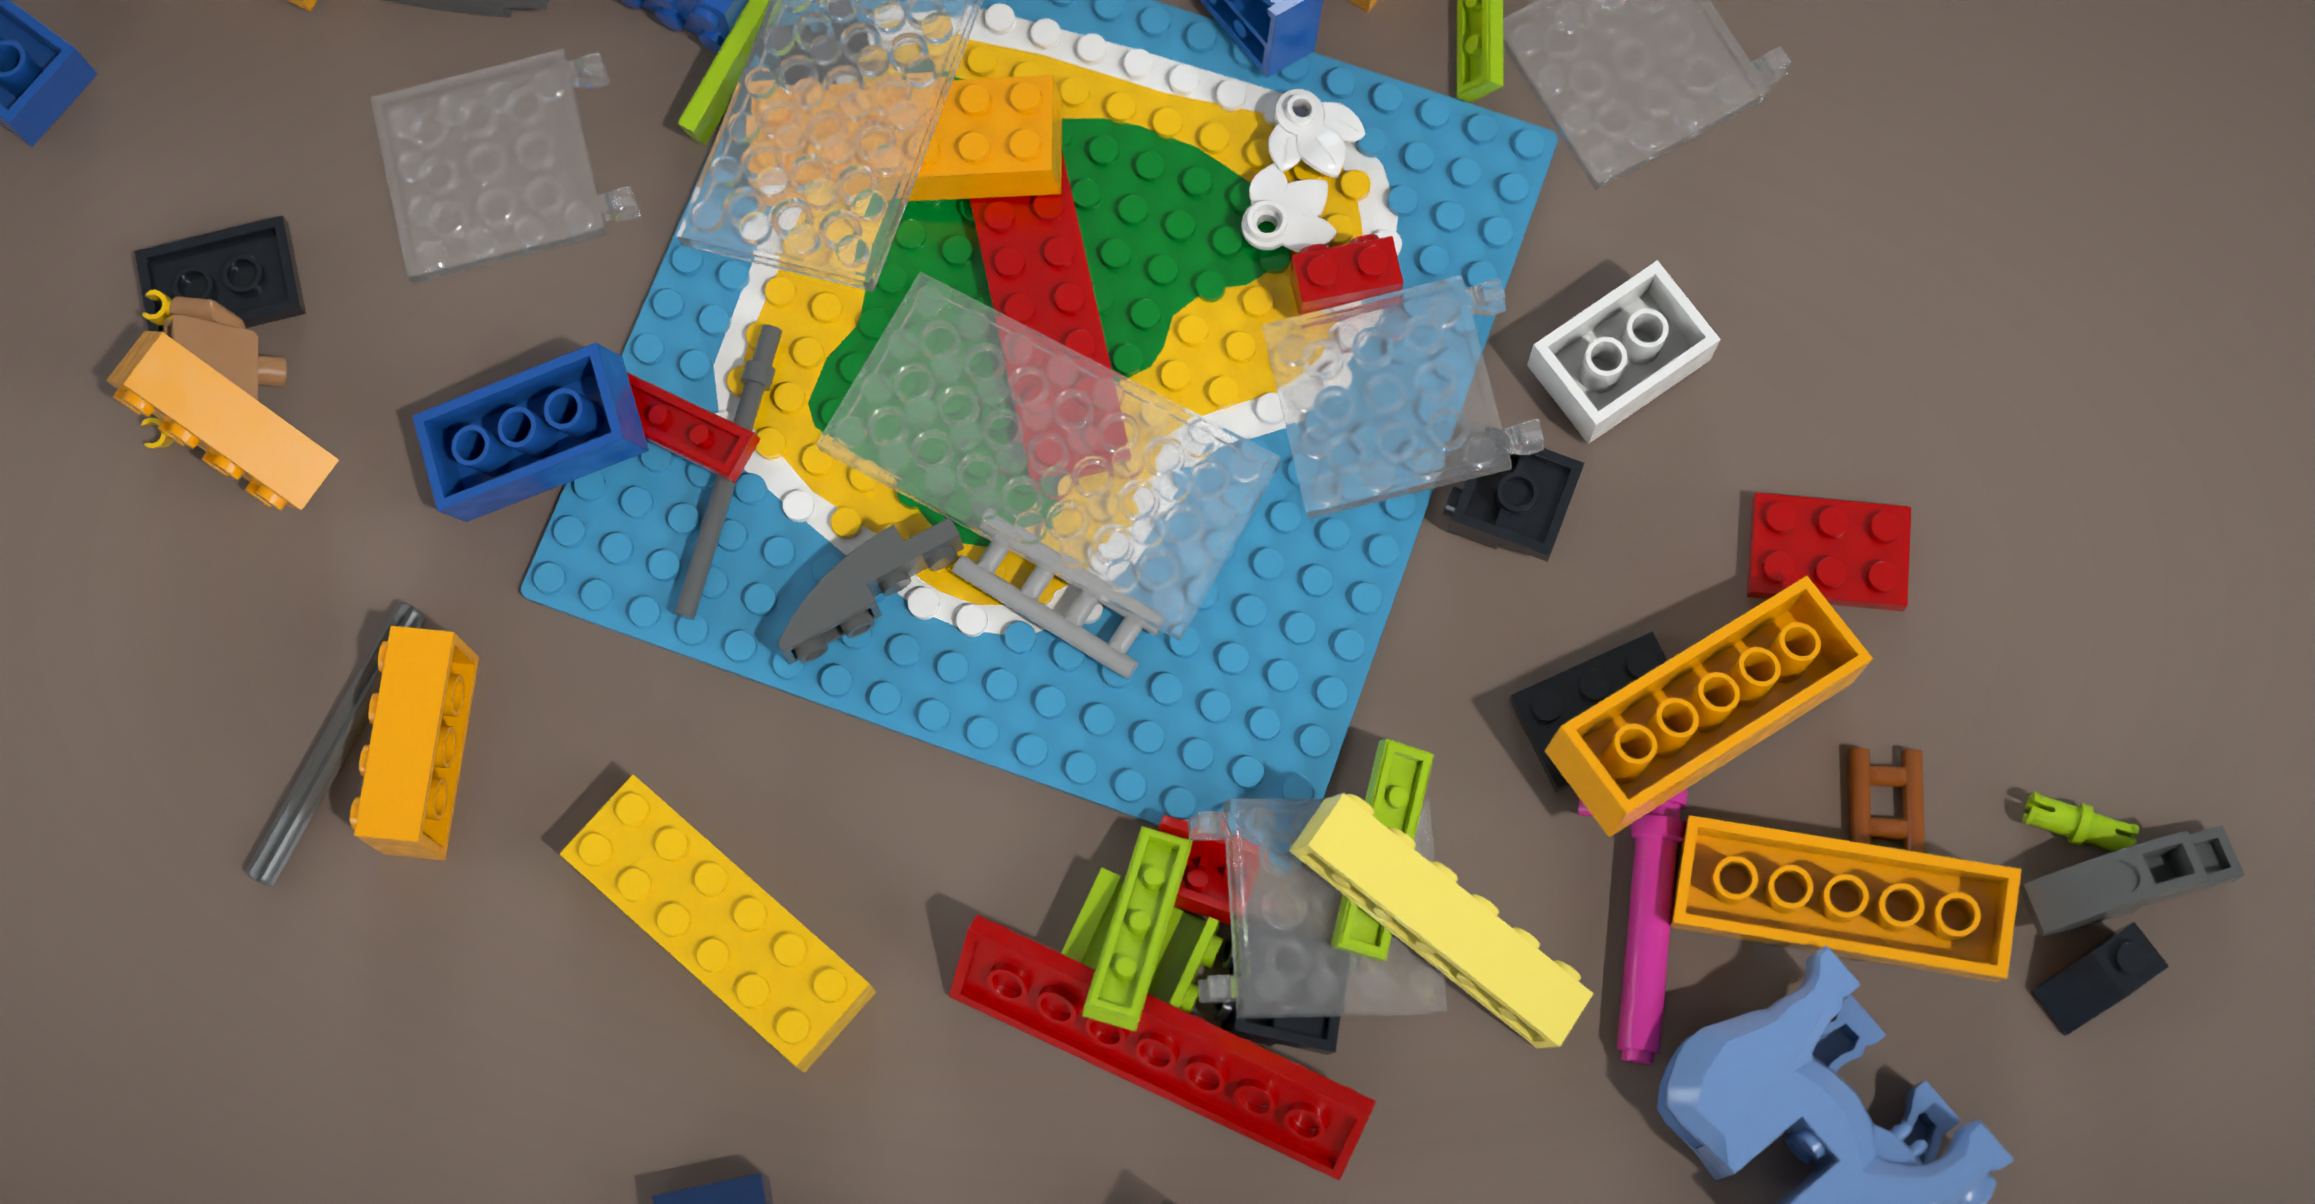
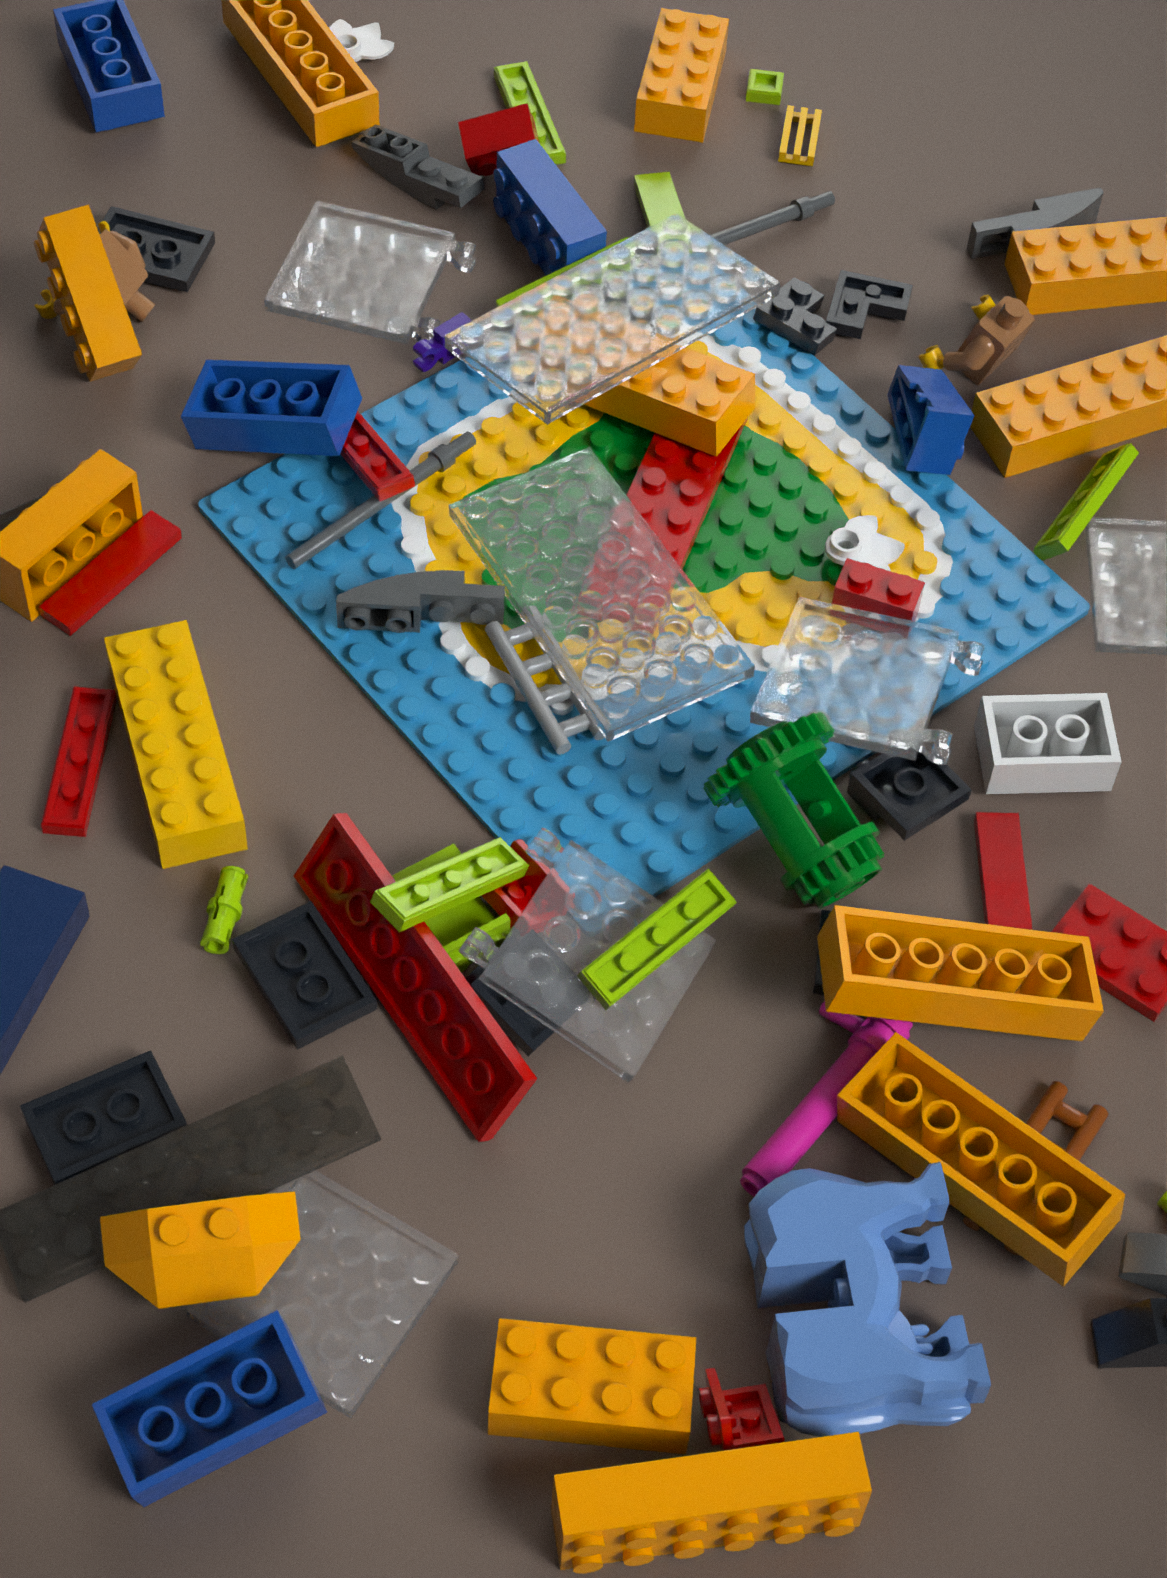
camera: 25 degrees right, 20 degrees down
white plate [1268,89,1365,178] -> none
light yellow brick [1289,793,1594,1048] -> none
none -> red tile [39,510,182,636]
none -> red tile [41,686,117,837]
none -> lime pin [200,866,248,954]
none -> black plate [232,901,377,1050]
none -> dark purple plate [413,312,472,372]
none -> green piece [703,711,885,909]
none -> red tile [974,812,1033,930]

